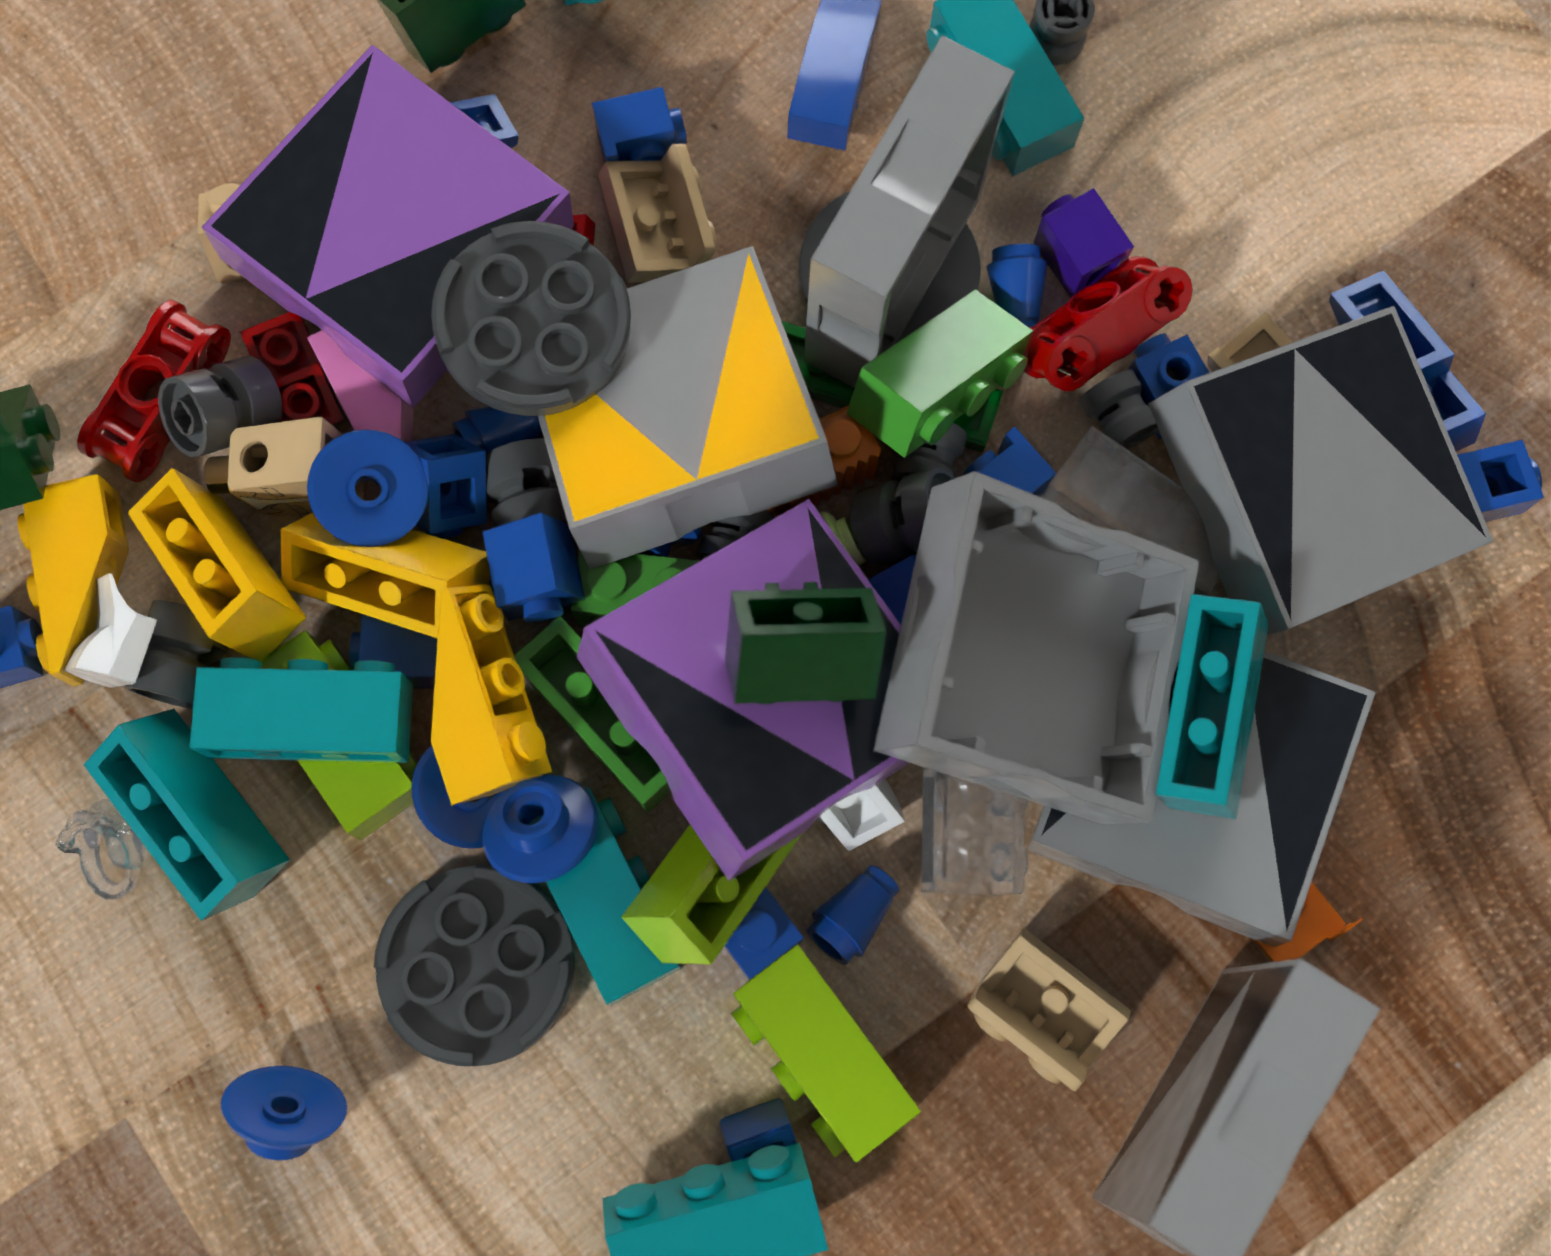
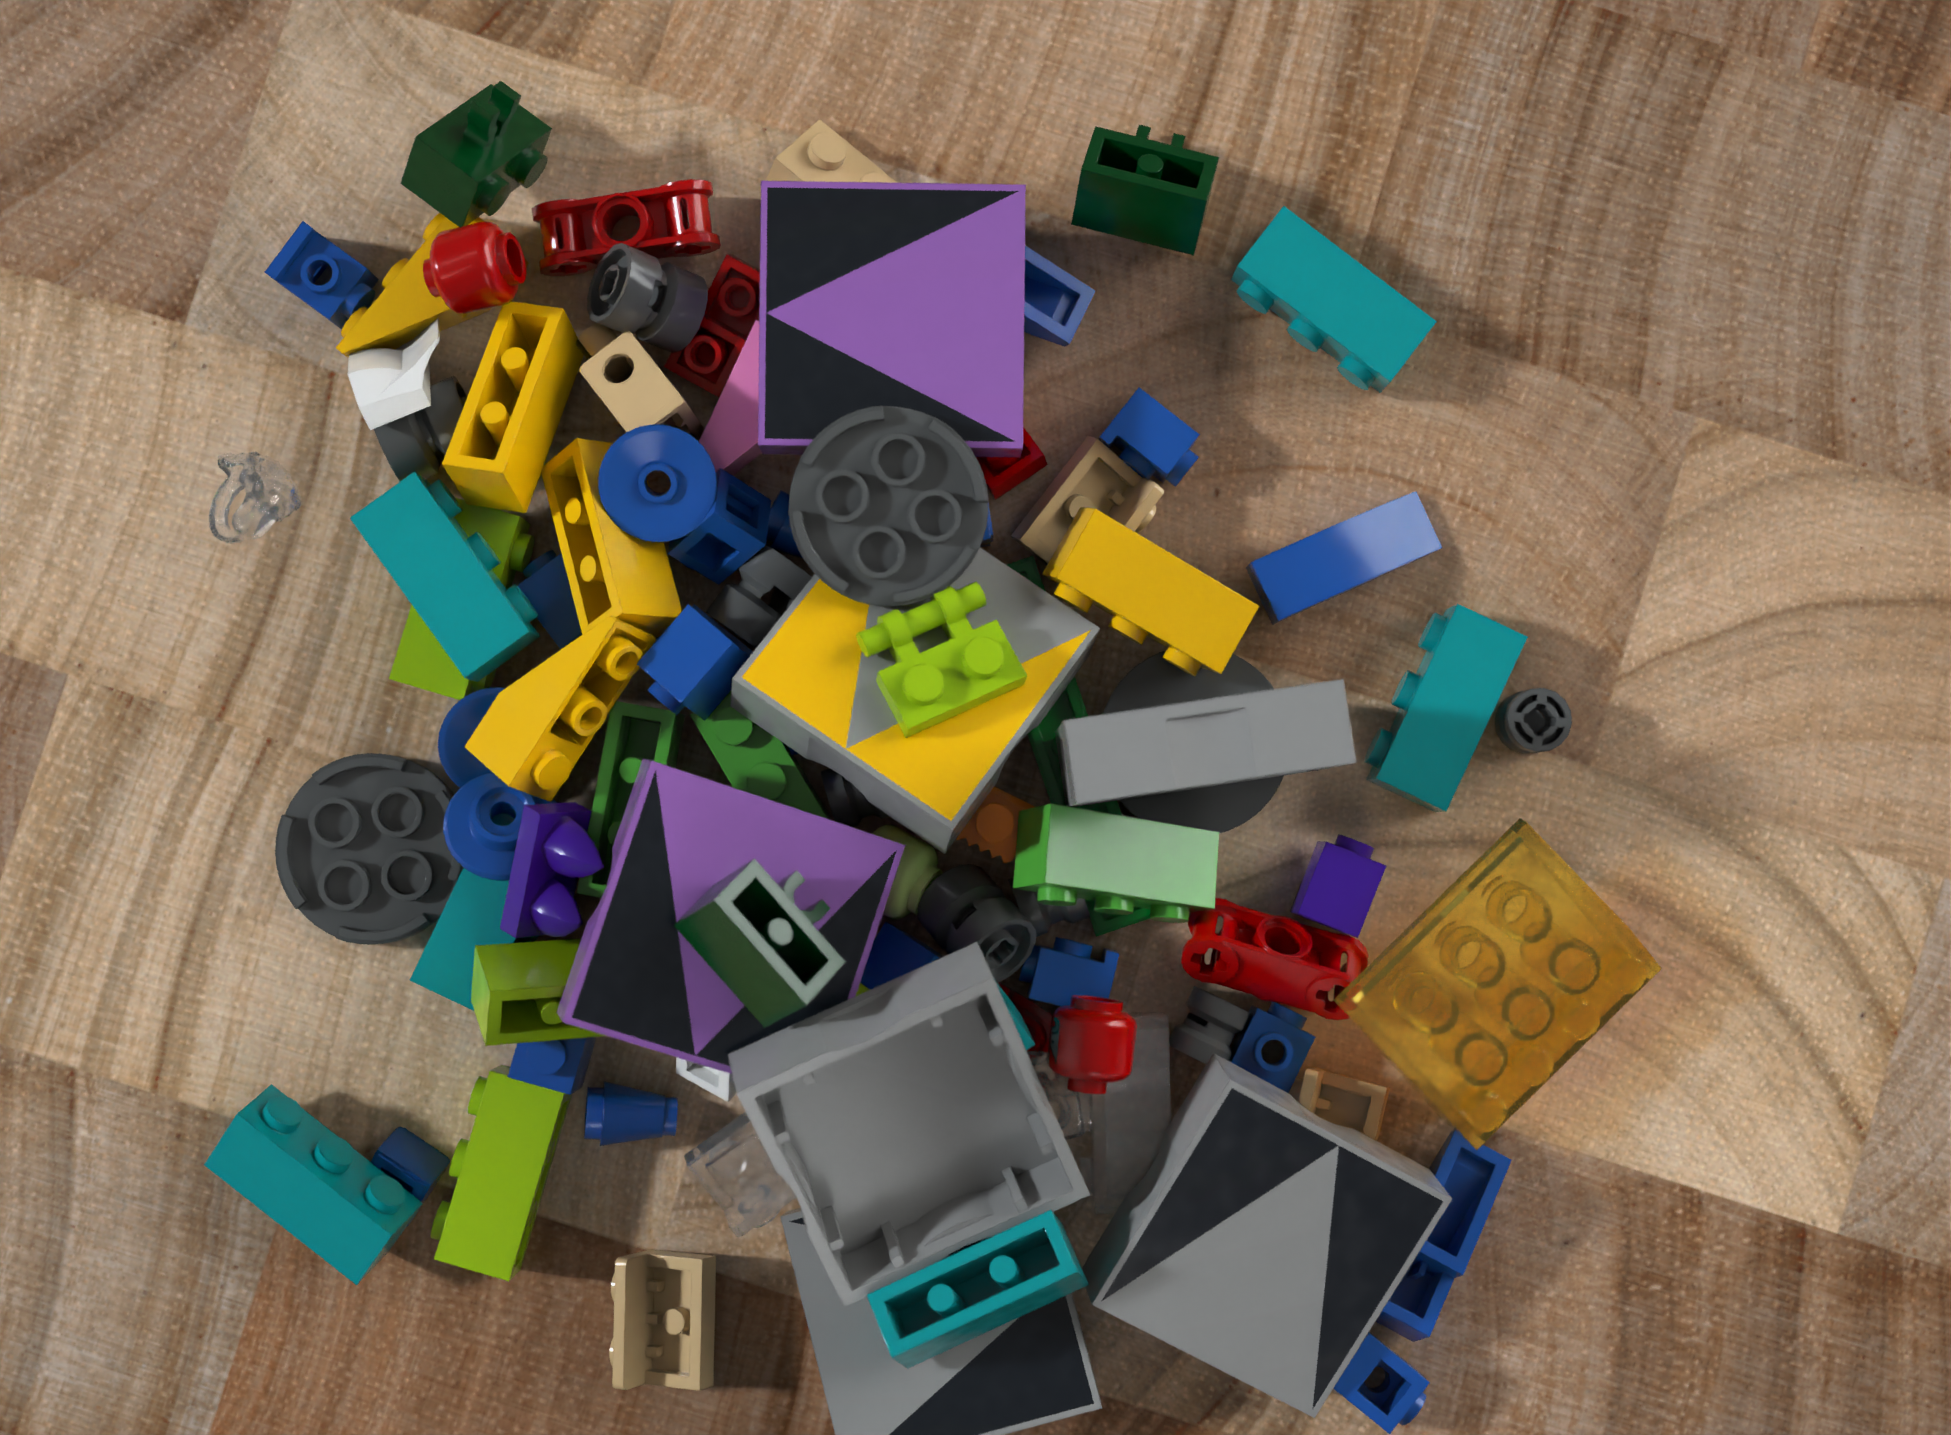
camera: 55 degrees right, 10 degrees up
teal brick [84,708,290,921] -> none
blue piece [221,1066,347,1160] -> none
blue cone [986,244,1047,327] -> none
none -> red head [423,222,526,314]
none -> dark purple tile [500,802,604,938]
none -> lime plate [856,581,1027,738]
none -> yellow brick [1042,507,1259,676]
none -> red head [1047,995,1137,1094]
none -> clear yellow slope [1333,818,1662,1150]

